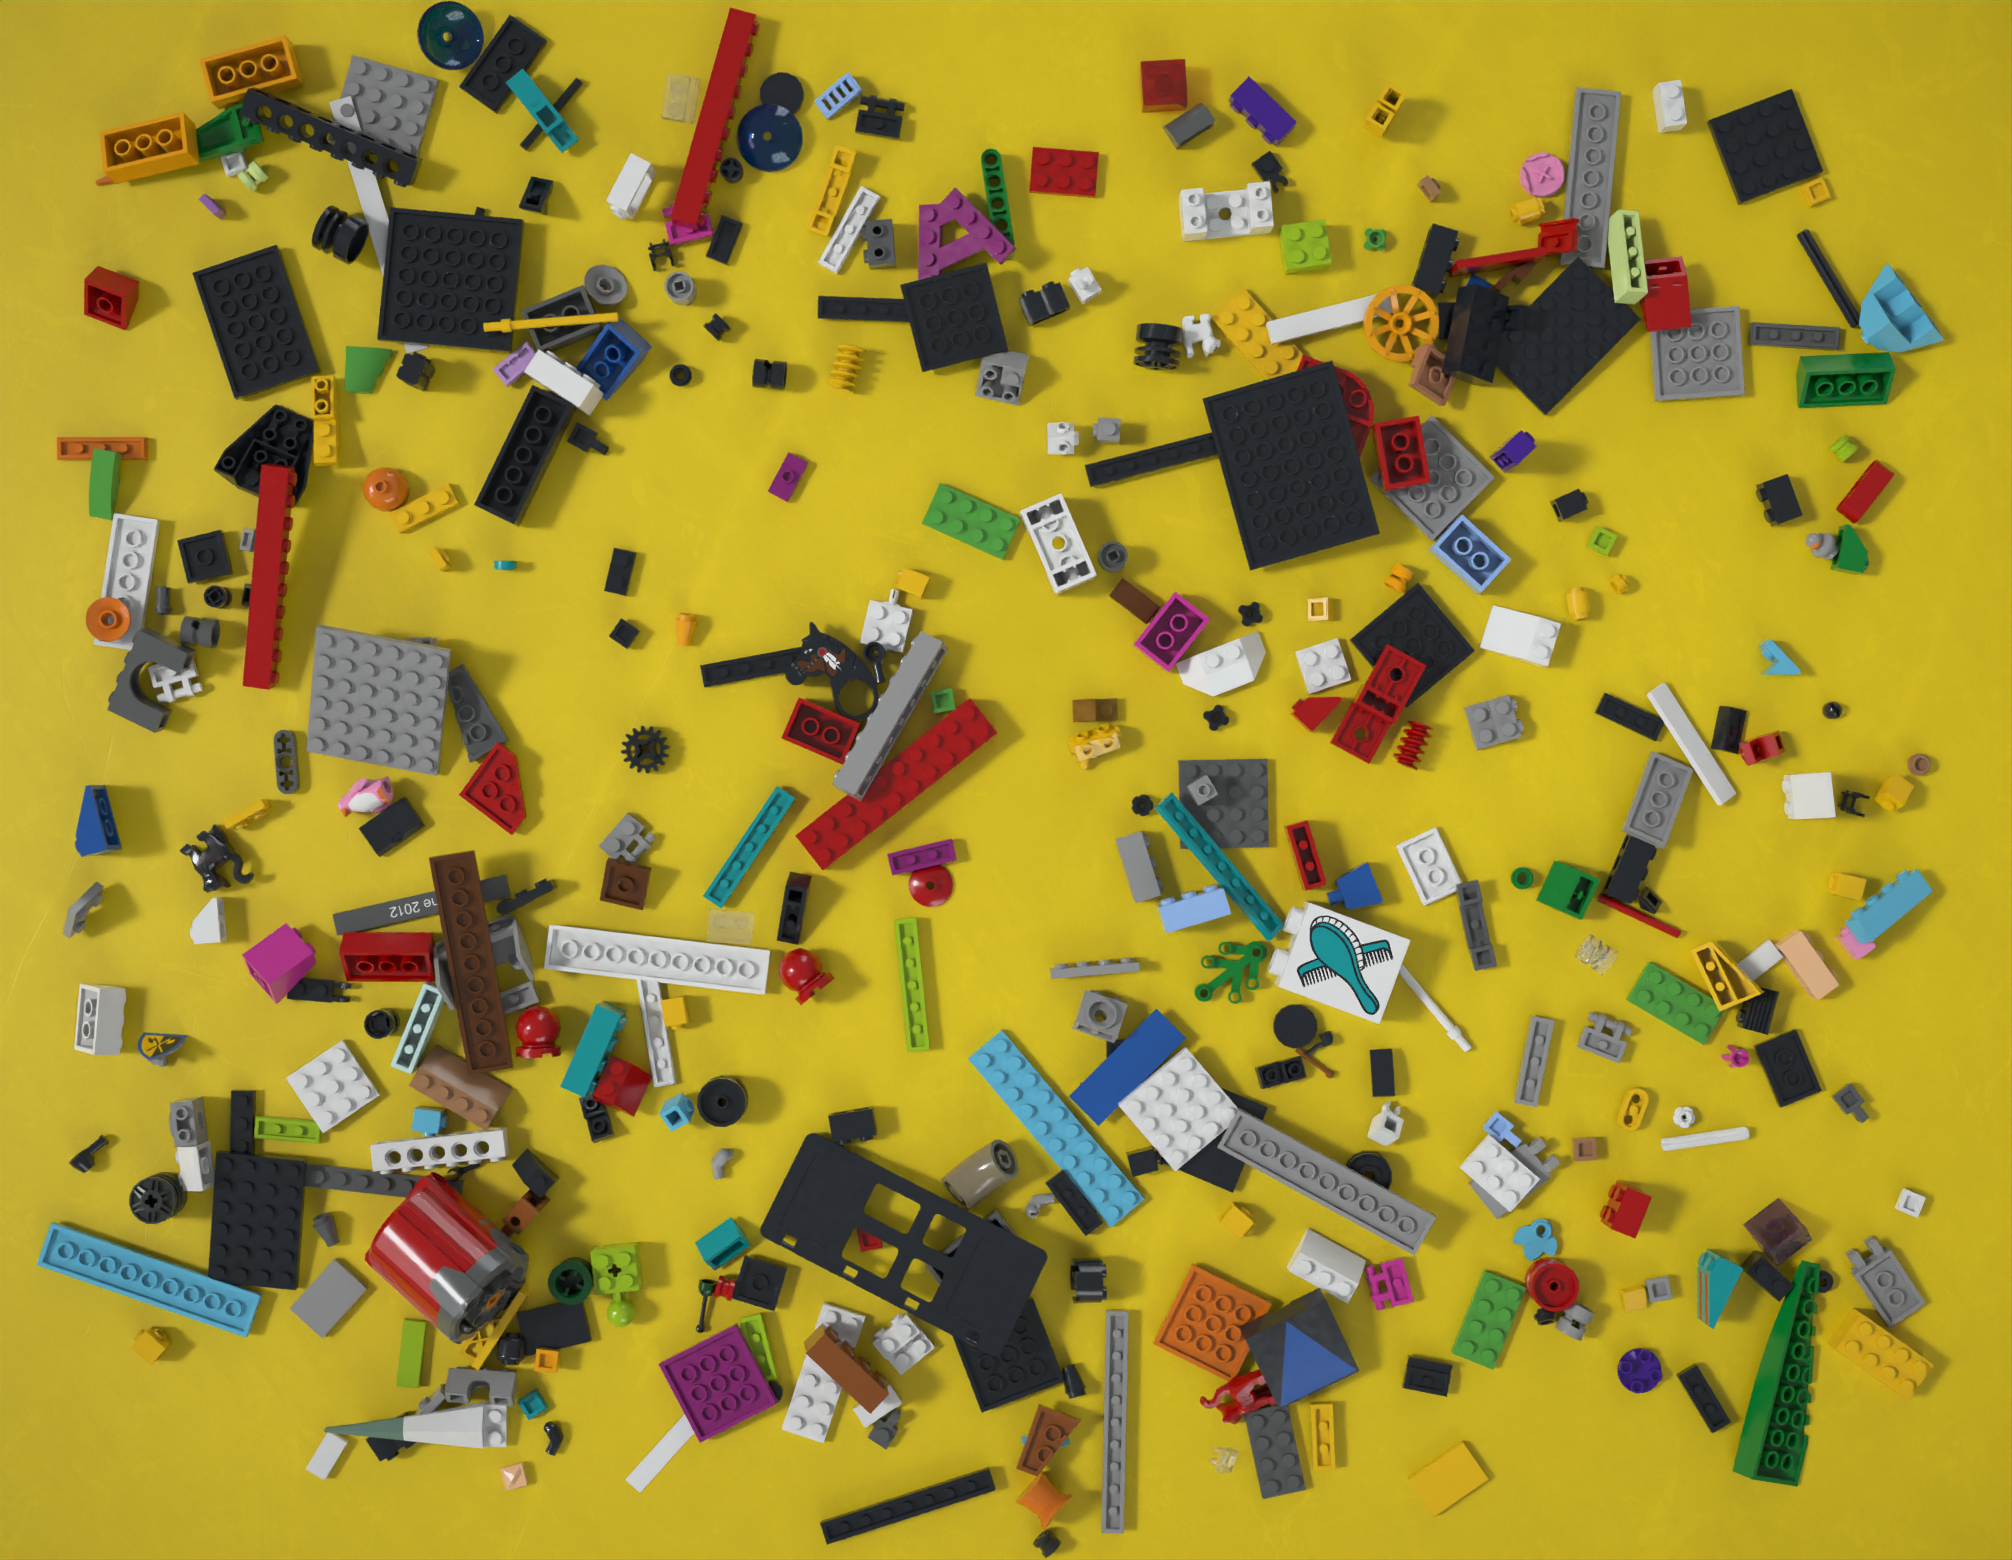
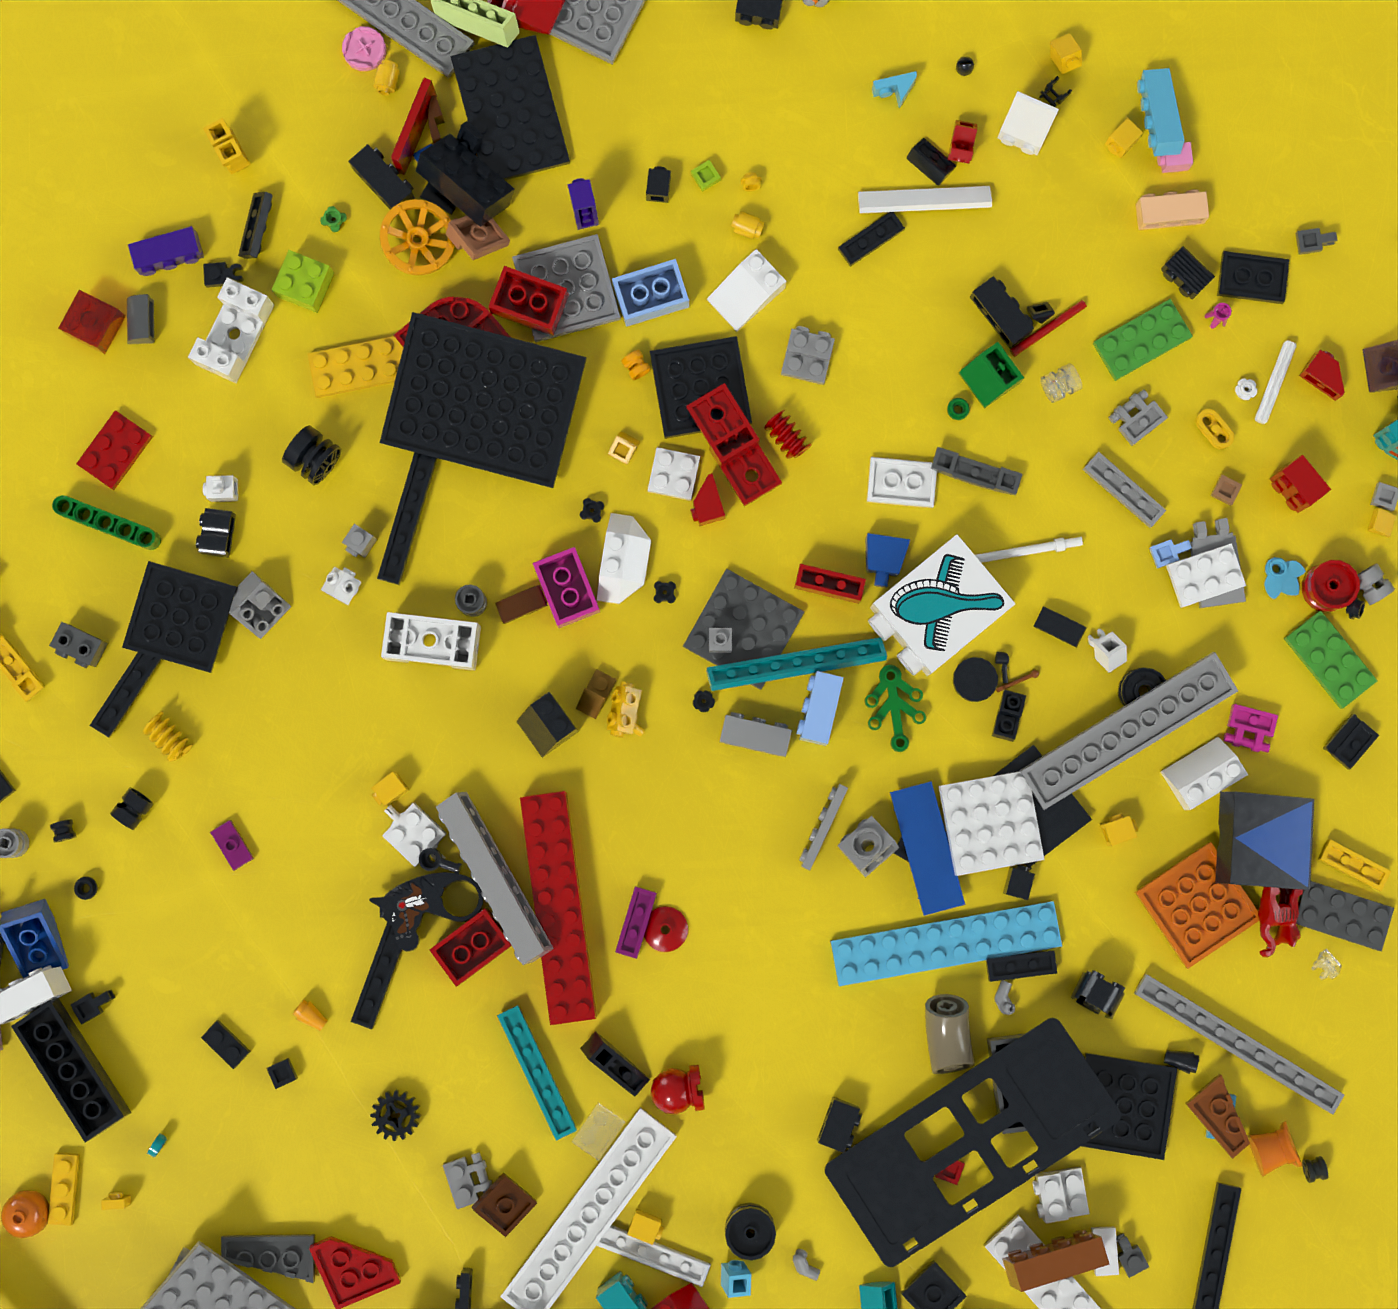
camera: 60 degrees left, 5 degrees down
white tile [818,186,881,274] -> none
lime plate [894,917,930,1052] -> none
magenta plate [918,188,1017,280] -> none
bright green plate [922,483,1021,560] -> none
bright green plate [930,688,956,714] -> none
white animal [1182,314,1220,358] -> none
white tile [1266,294,1393,345] -> none
medium nougat plate [1417,175,1441,202] -> none
red plate [1537,218,1579,257] -> none
light grey plate [1621,751,1693,849] -> none
yellow wedge [1690,940,1764,1012] -> none
white tile [1737,939,1783,981] -> none
medium nougat plate [1907,753,1931,776] -> none
none -> plate [238,192,273,259]
none -> slope [516,692,579,758]
none -> red slope [1299,349,1345,401]

